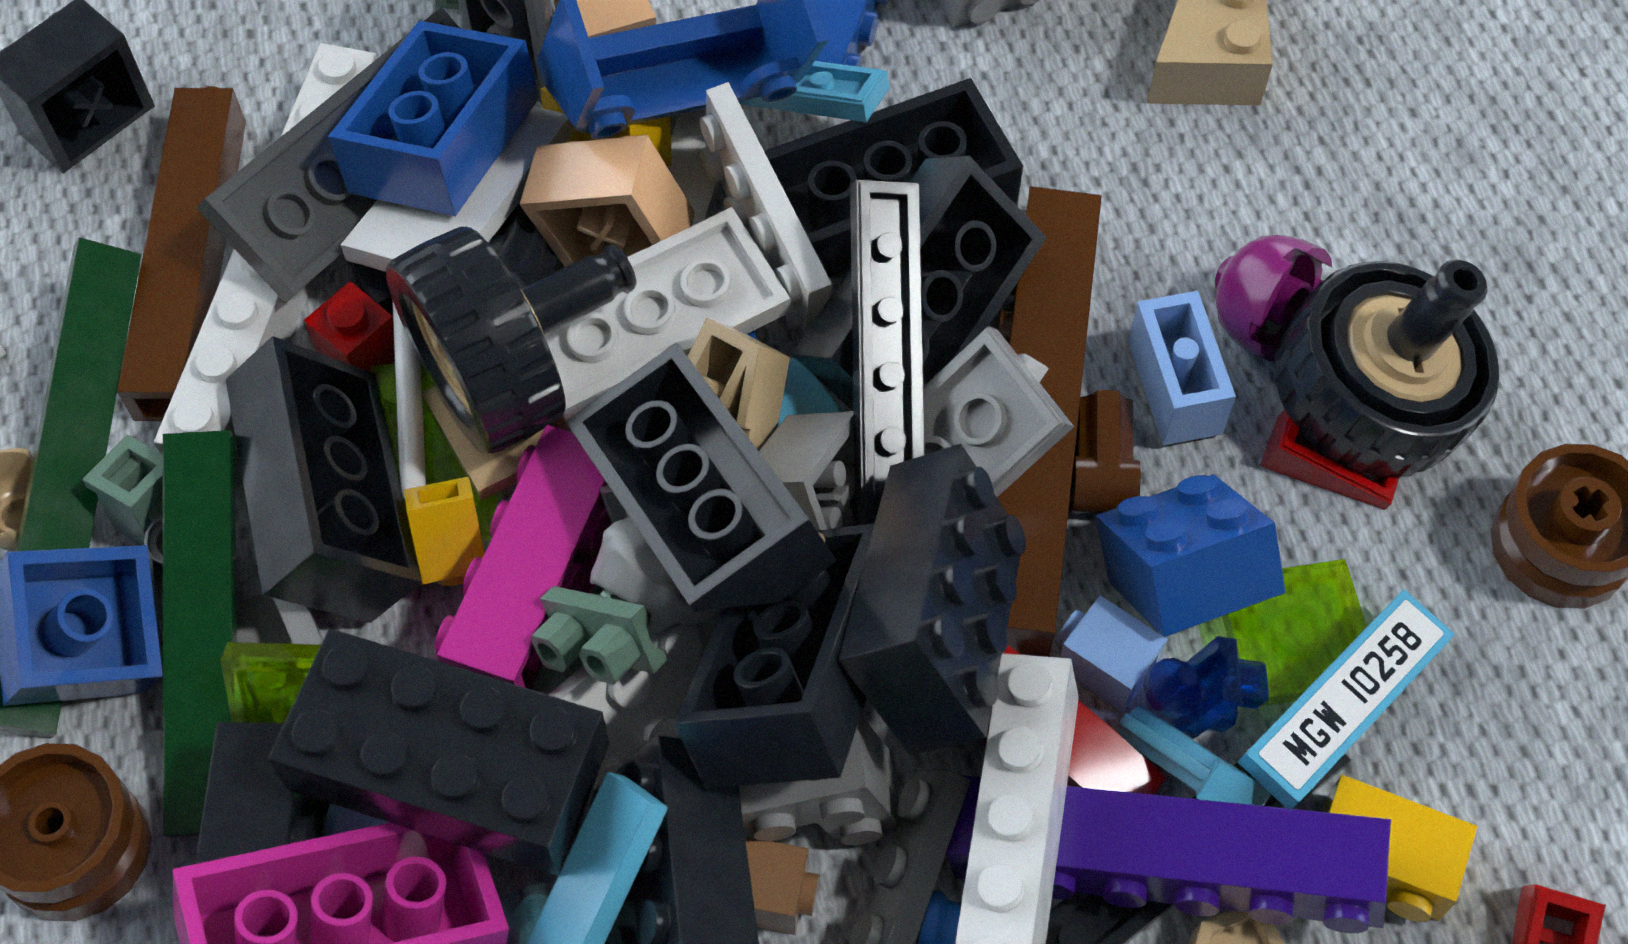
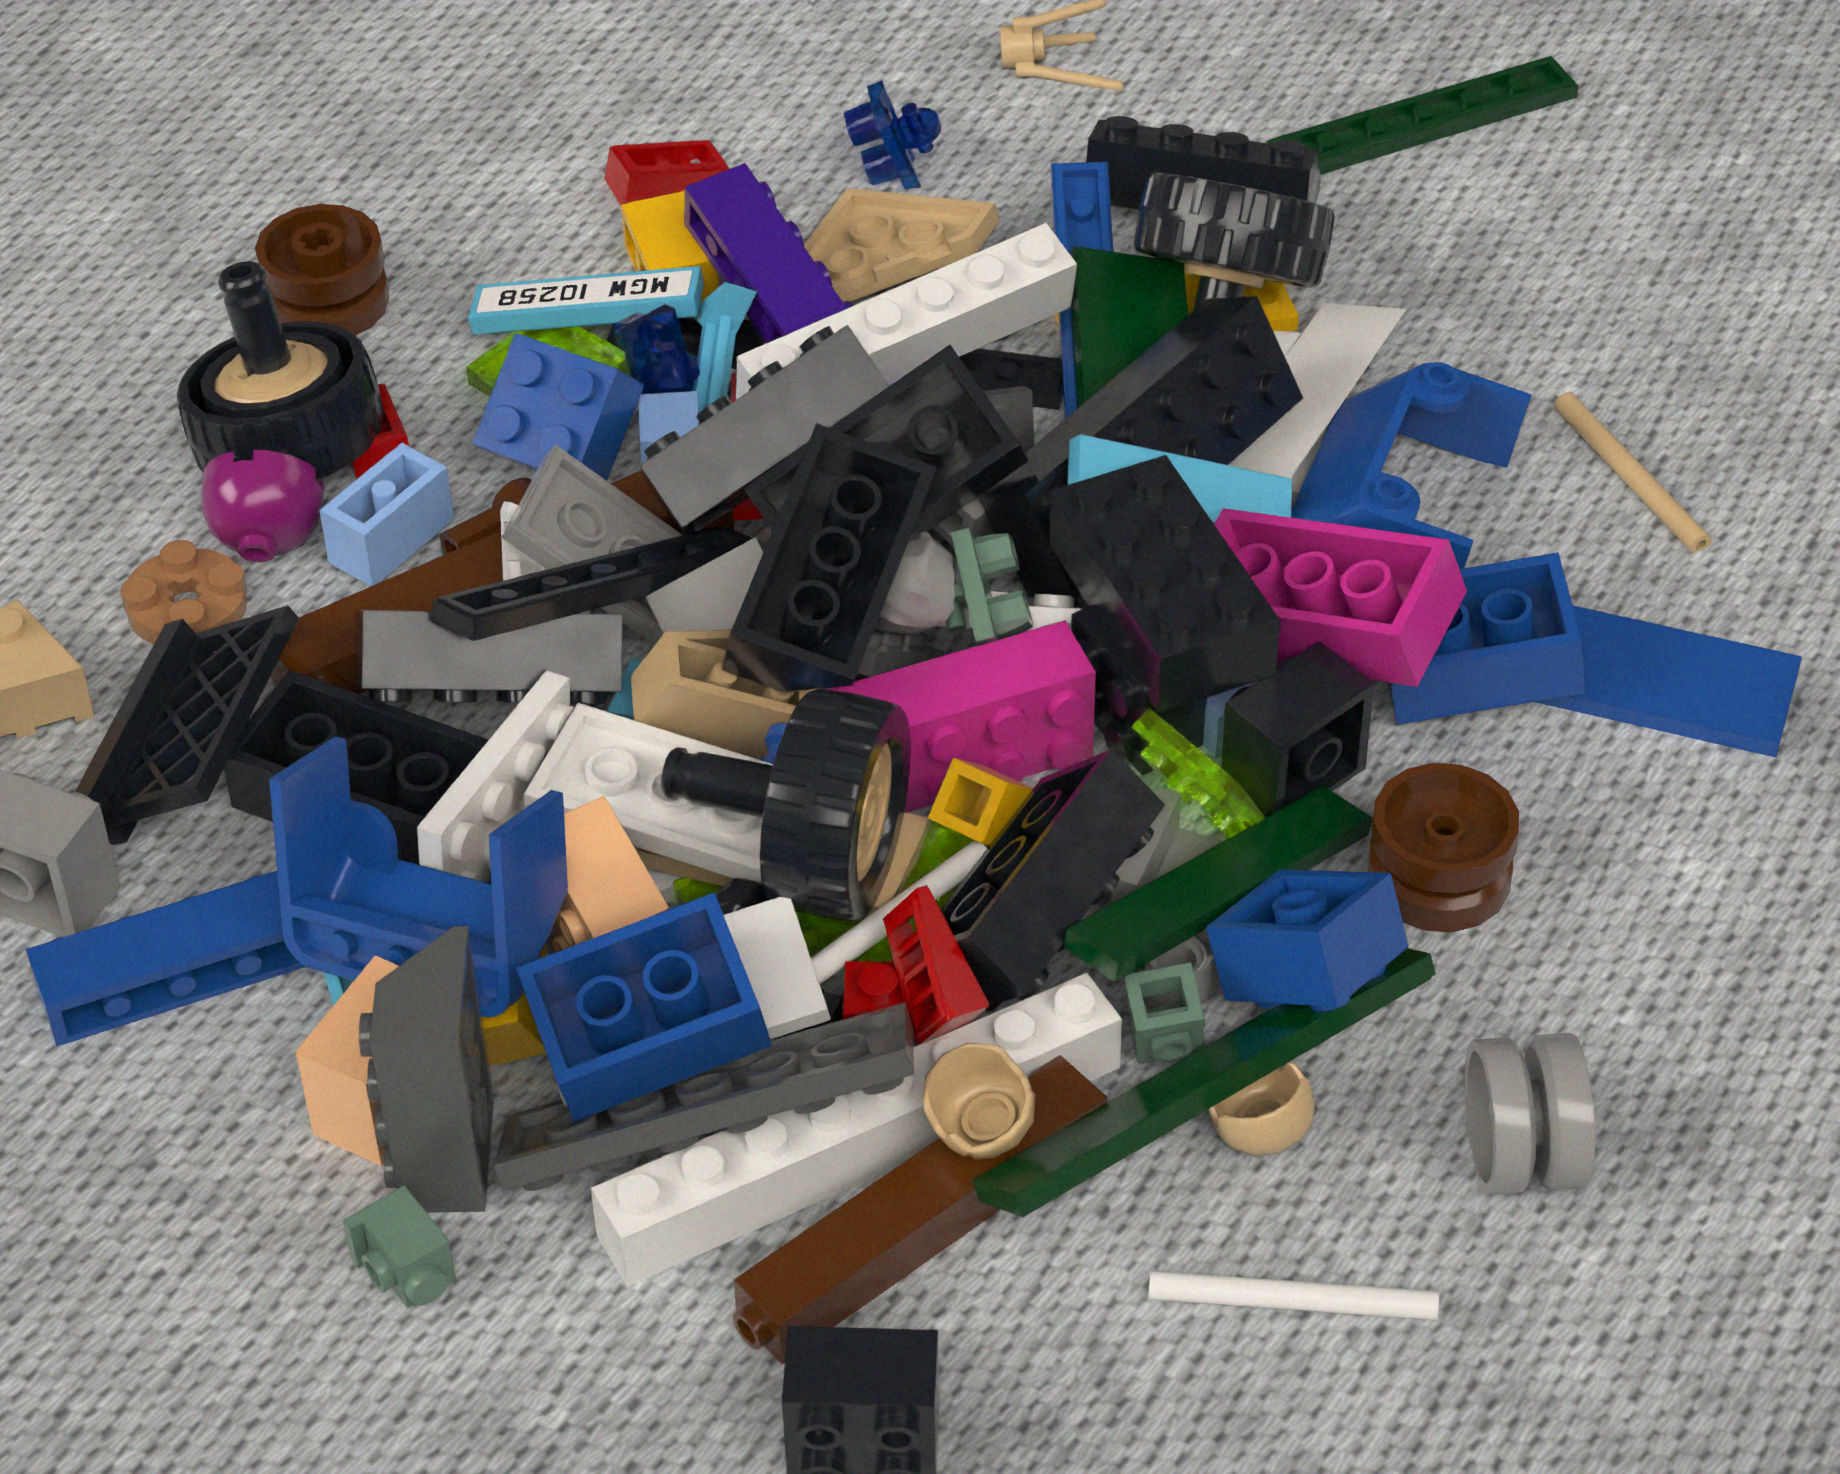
camera: 130 degrees left, 15 degrees down
none -> black fence [75,605,299,845]
none -> medium nougat plate [121,540,247,644]
none -> red slope [883,885,989,1046]
none -> tan hair [922,1043,1035,1160]

